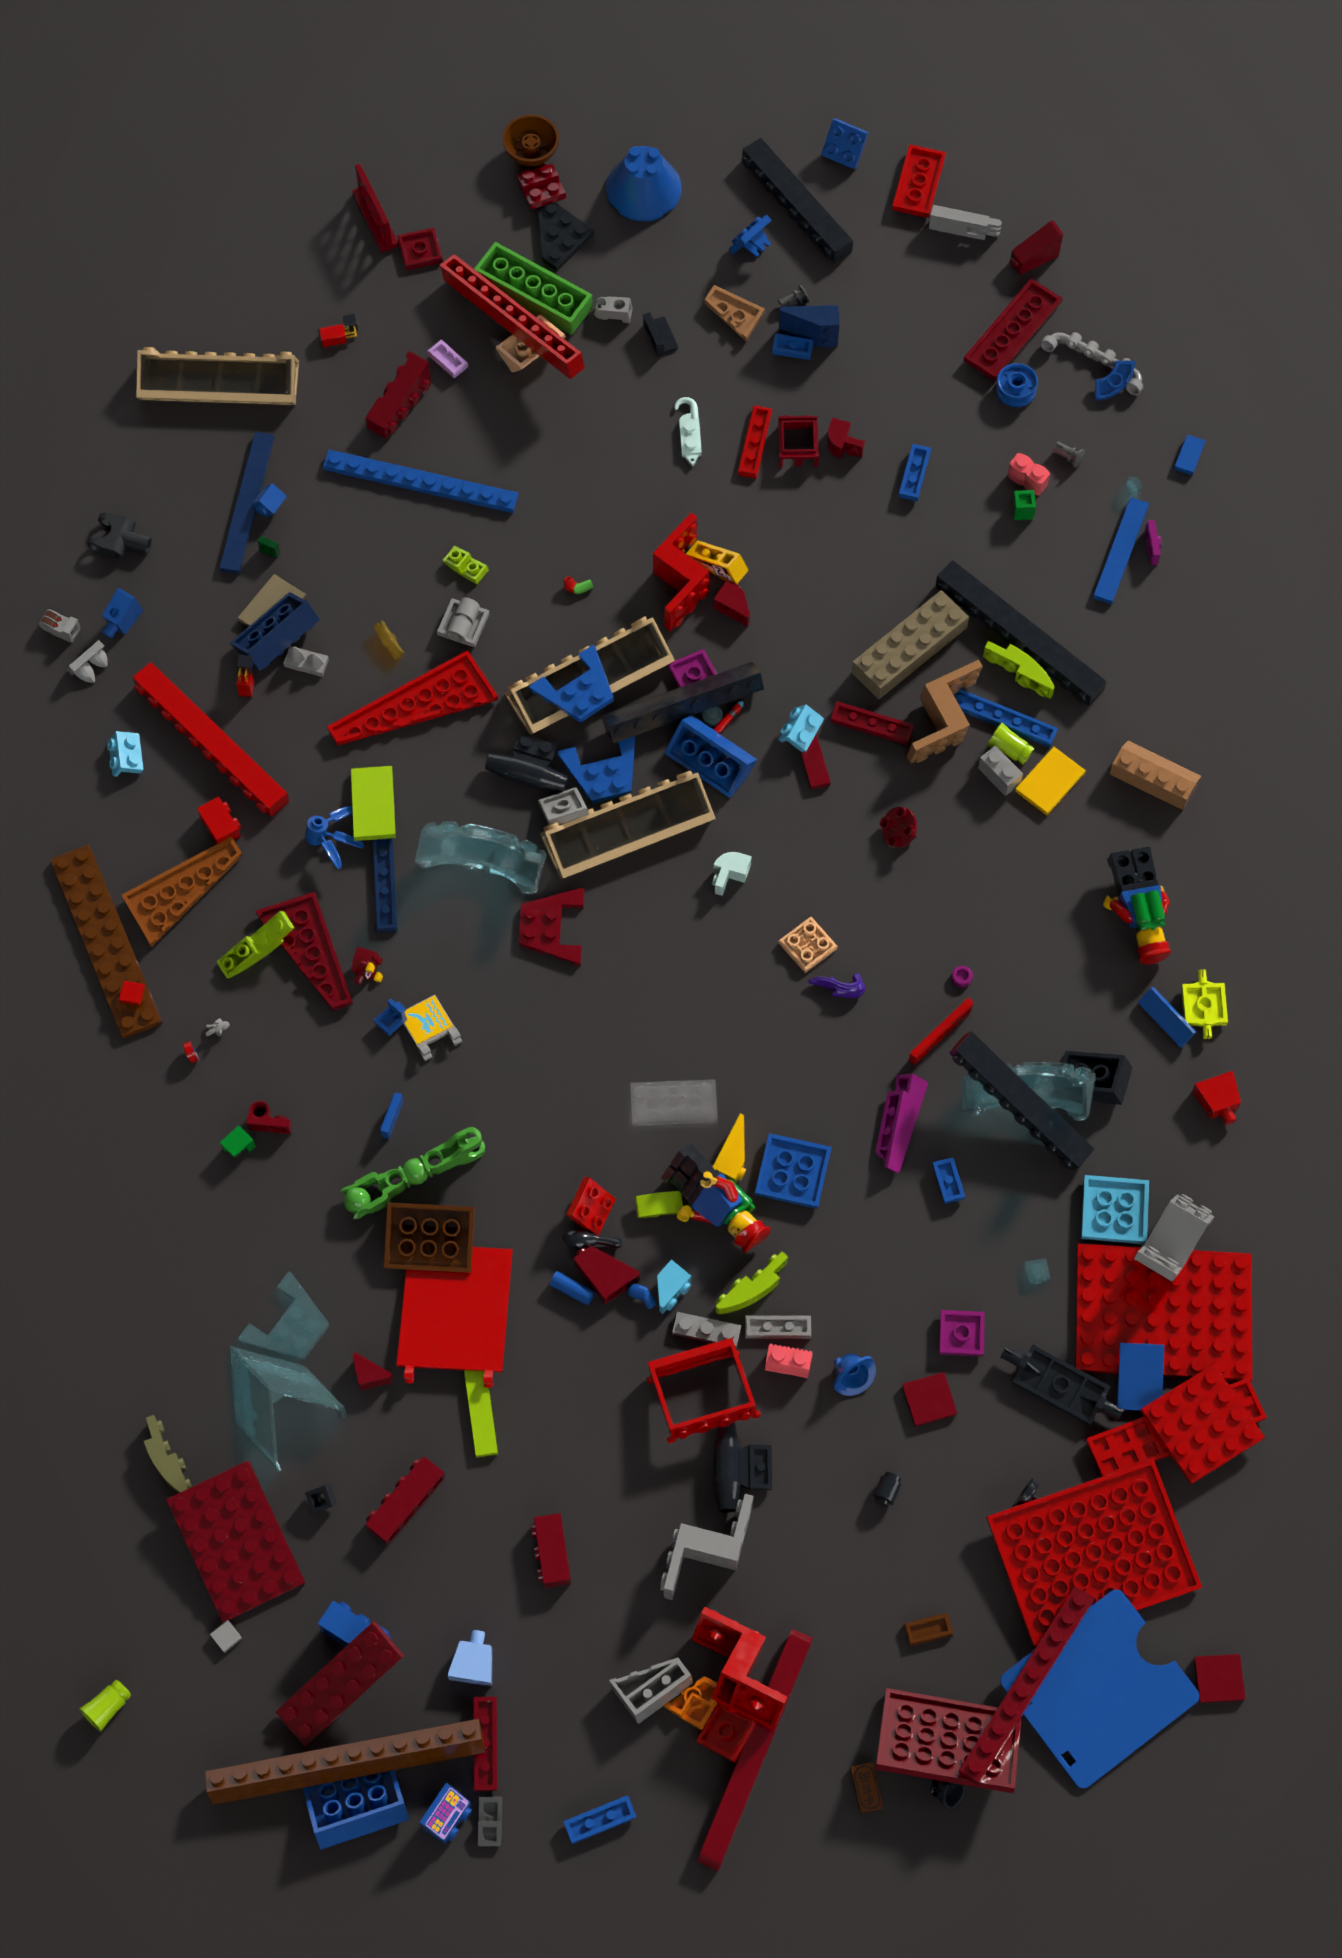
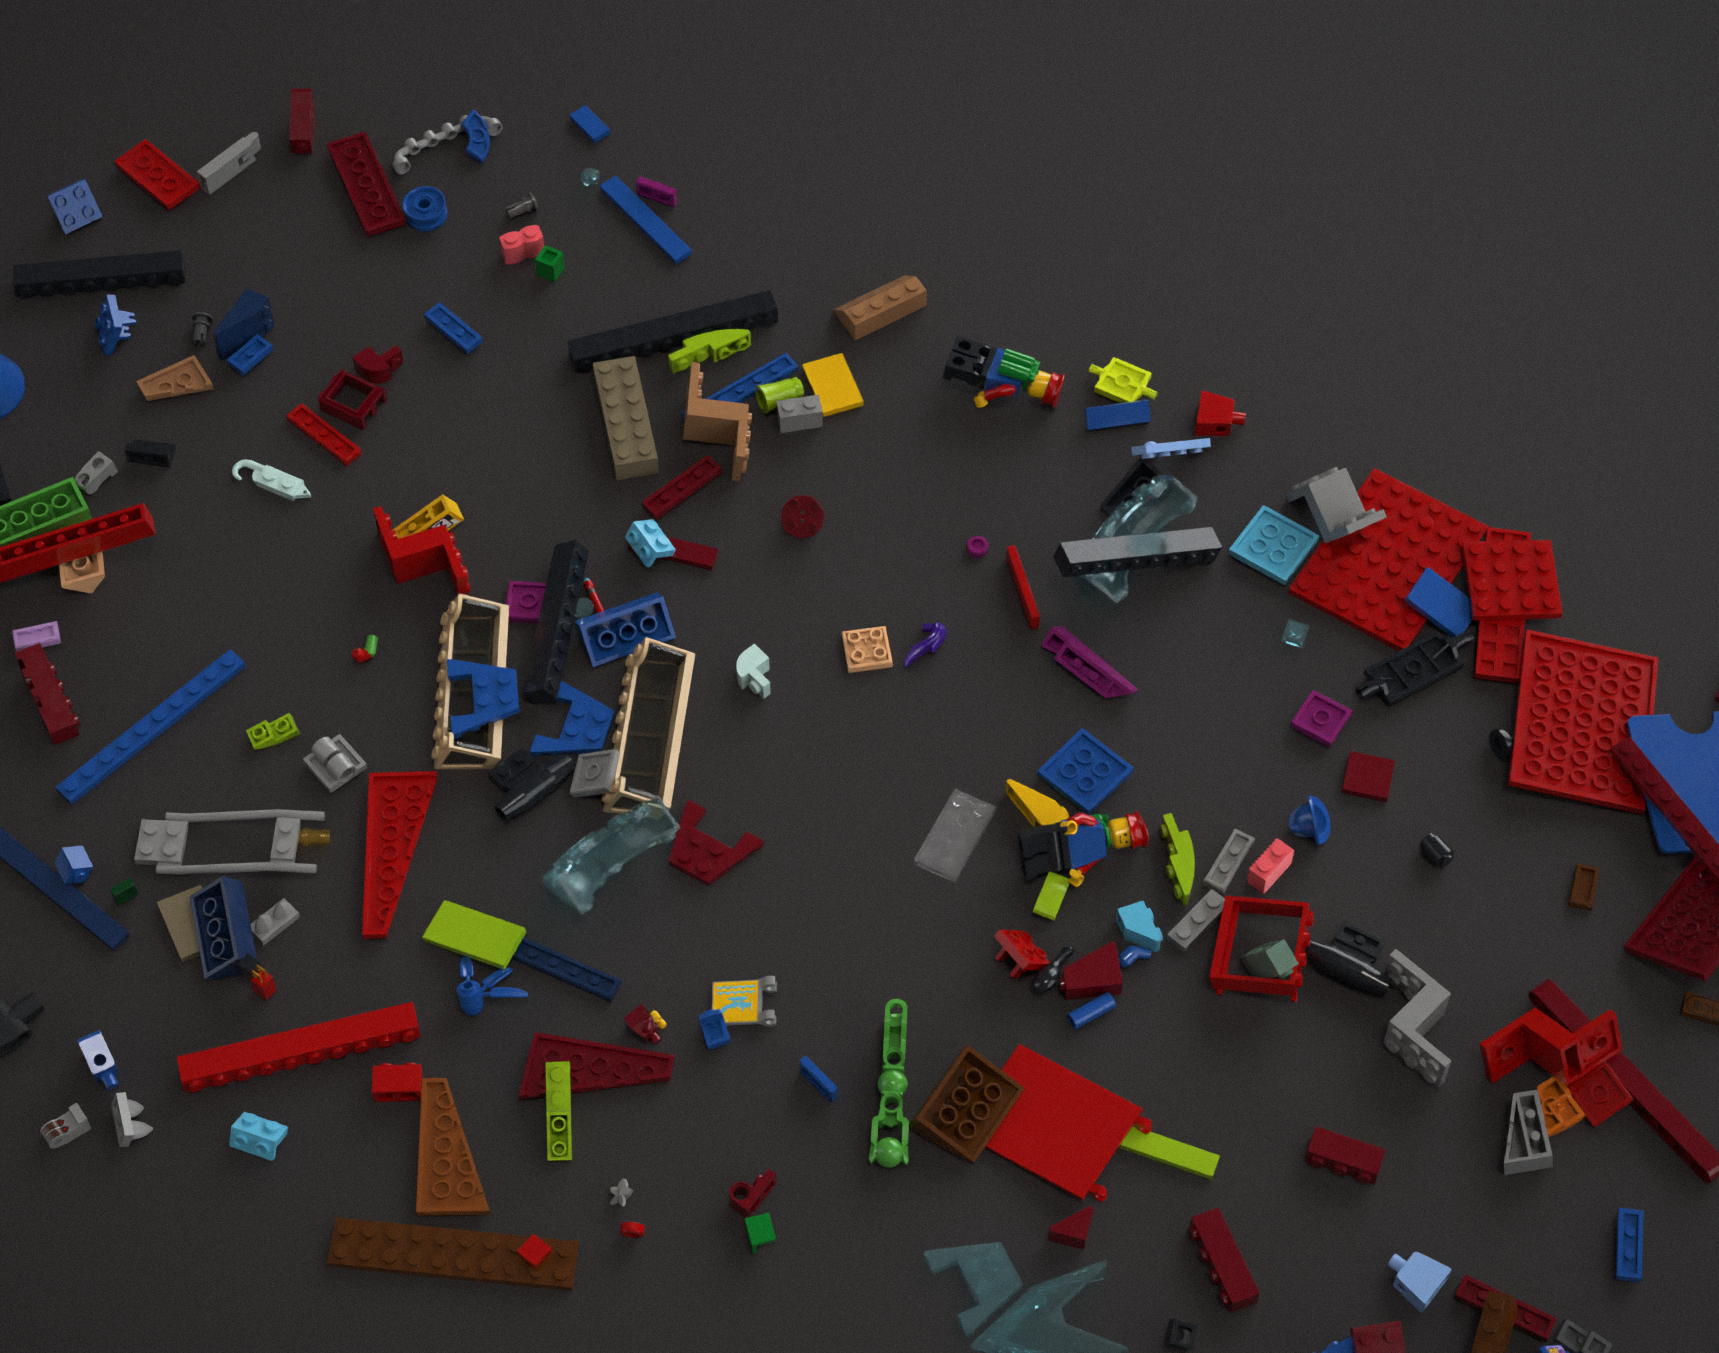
camera: 60 degrees left, 10 degrees down
dark red slope [713,581,750,627] -> none
blue plate [932,1157,965,1204] -> none
none -> light grey plate [134,809,325,875]
none -> light blue plate [1131,438,1211,459]
none -> sand green brick [1240,939,1299,979]

